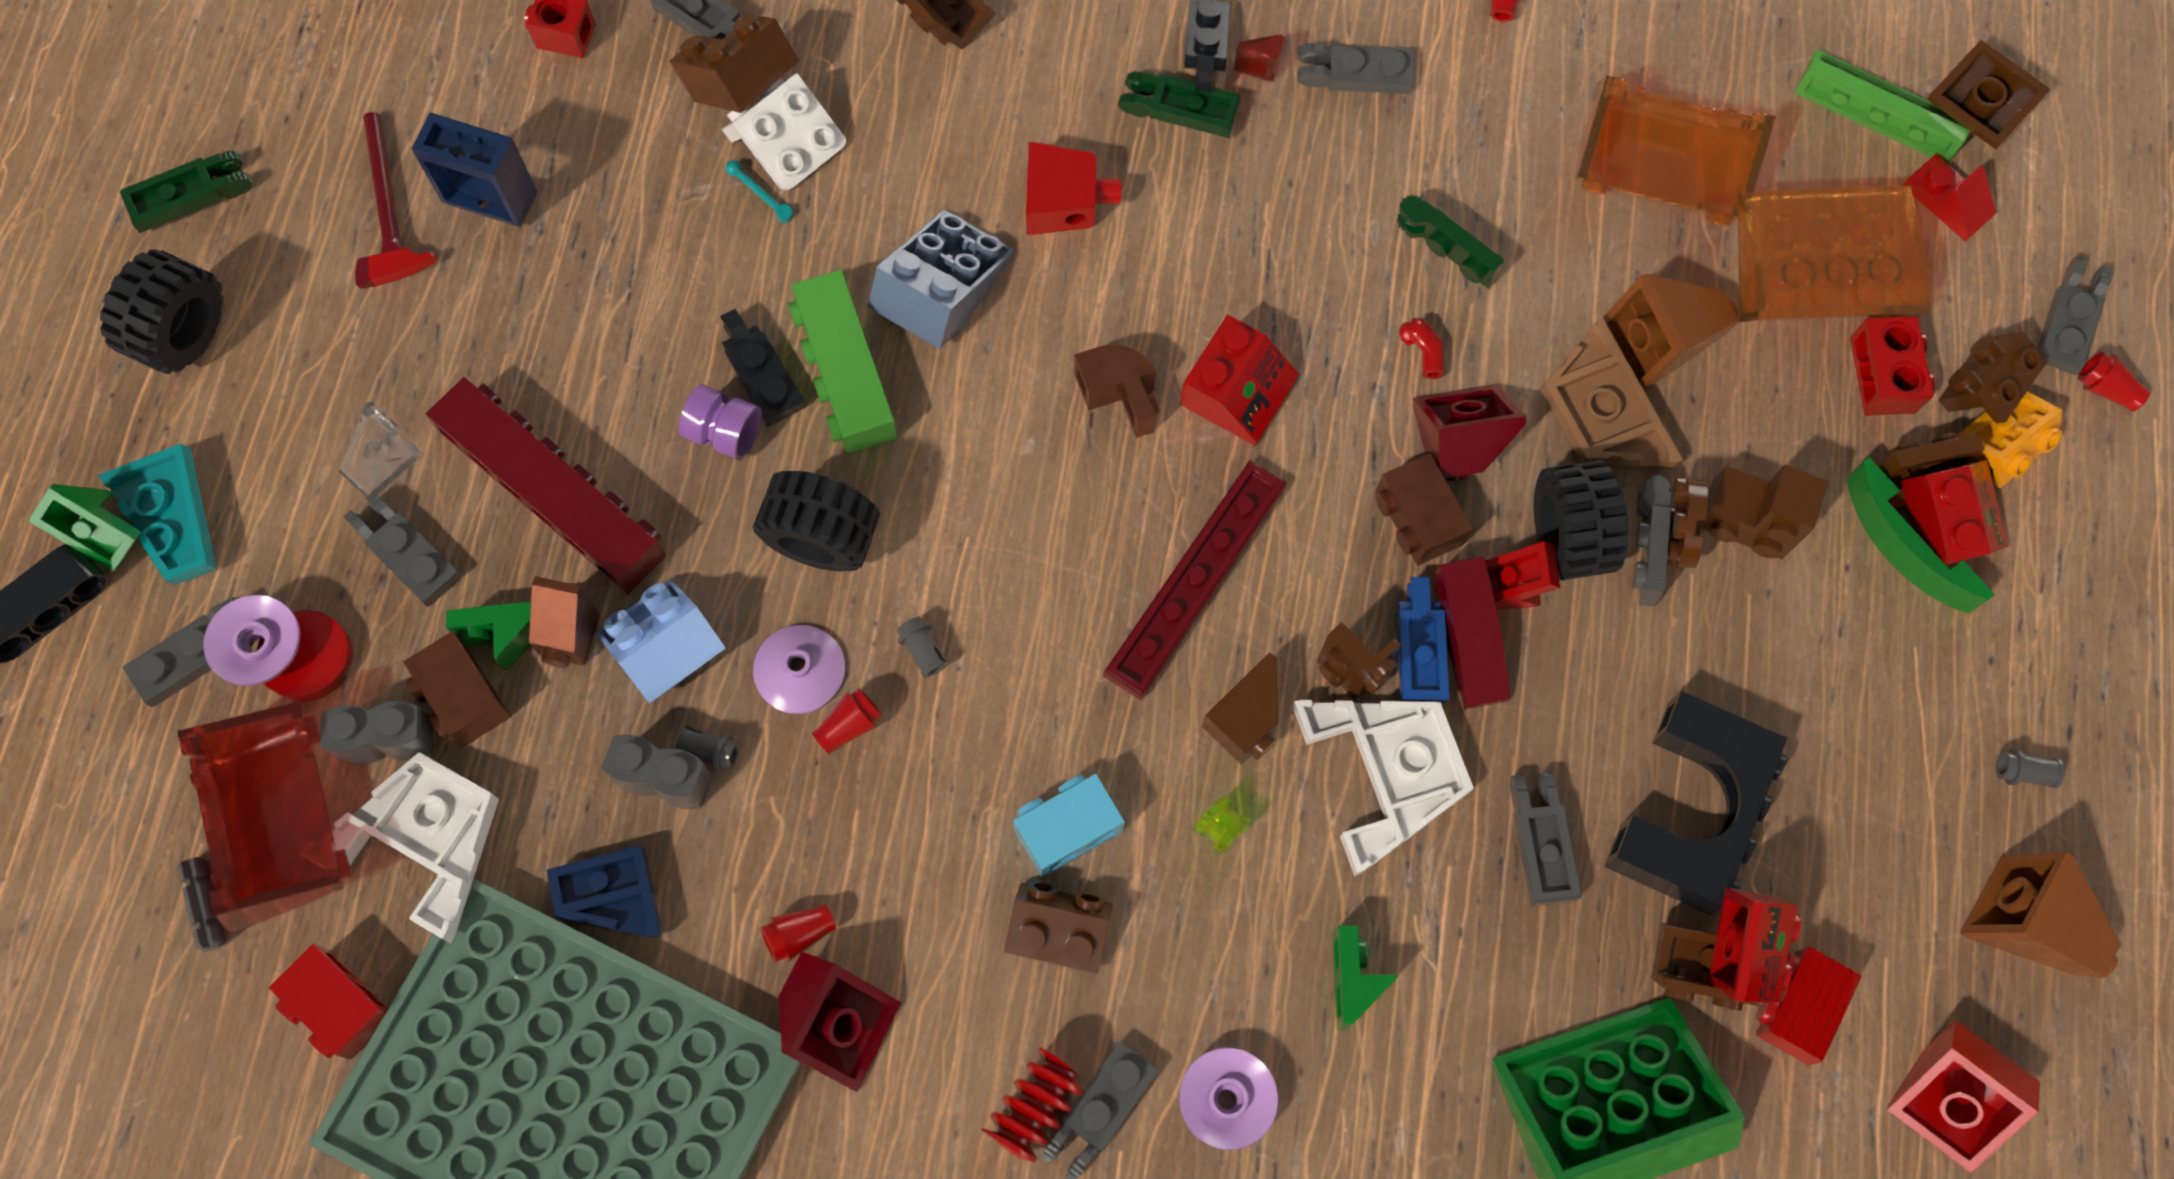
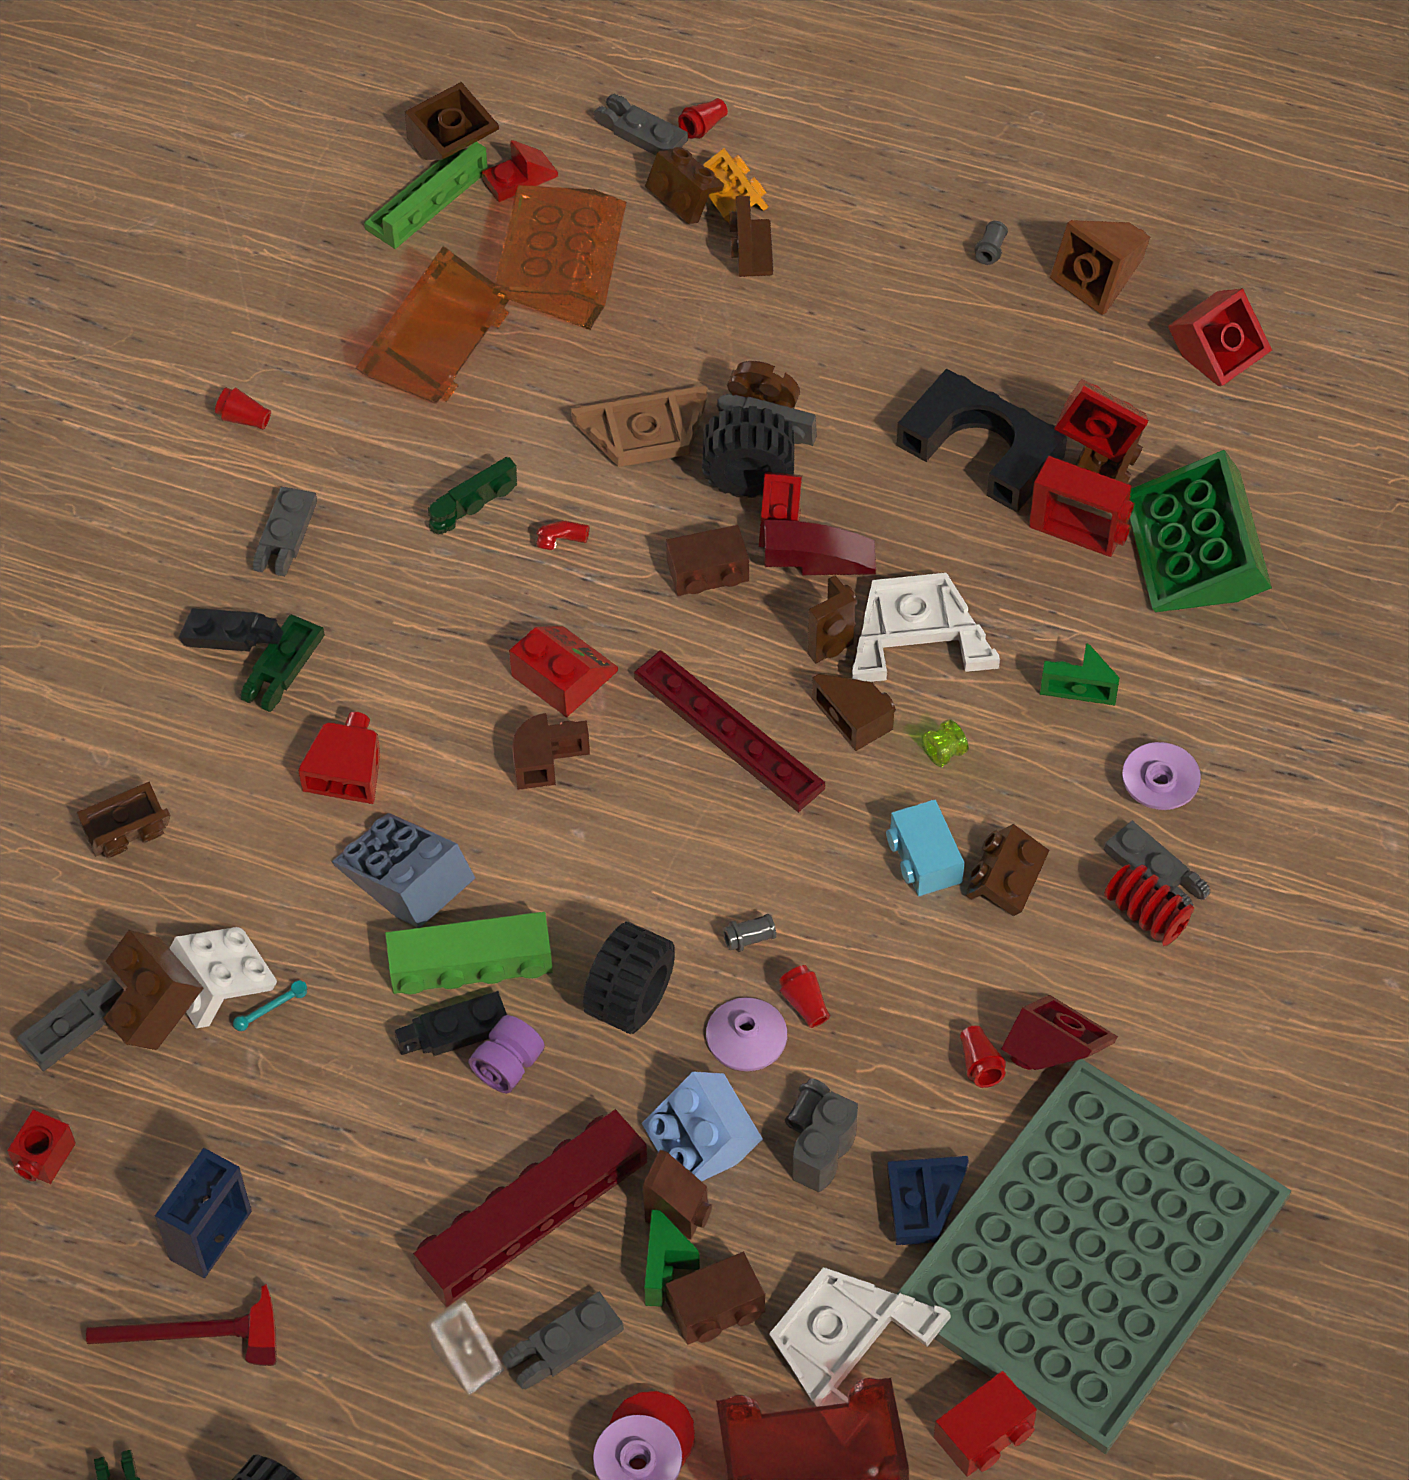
camera: 75 degrees left, 15 degrees down
dark grey brick [320,701,434,765] -> none
clear red slope [1234,34,1285,82] -> none
blue hinge [1396,577,1449,703] -> none
dark red slope [1413,385,1526,481] -> none
dark grey hinge [1510,771,1582,906] -> none
dark orange slope [1603,274,1739,391] -> none
reddish brown brick [1701,464,1829,559] -> none
red brick [1756,946,1862,1066] -> none
green slope [1846,457,1995,614] -> none
red brick [1850,316,1935,416] -> none
red slope [1900,460,2009,564] -> none
none -> red window [1029,456,1134,557]

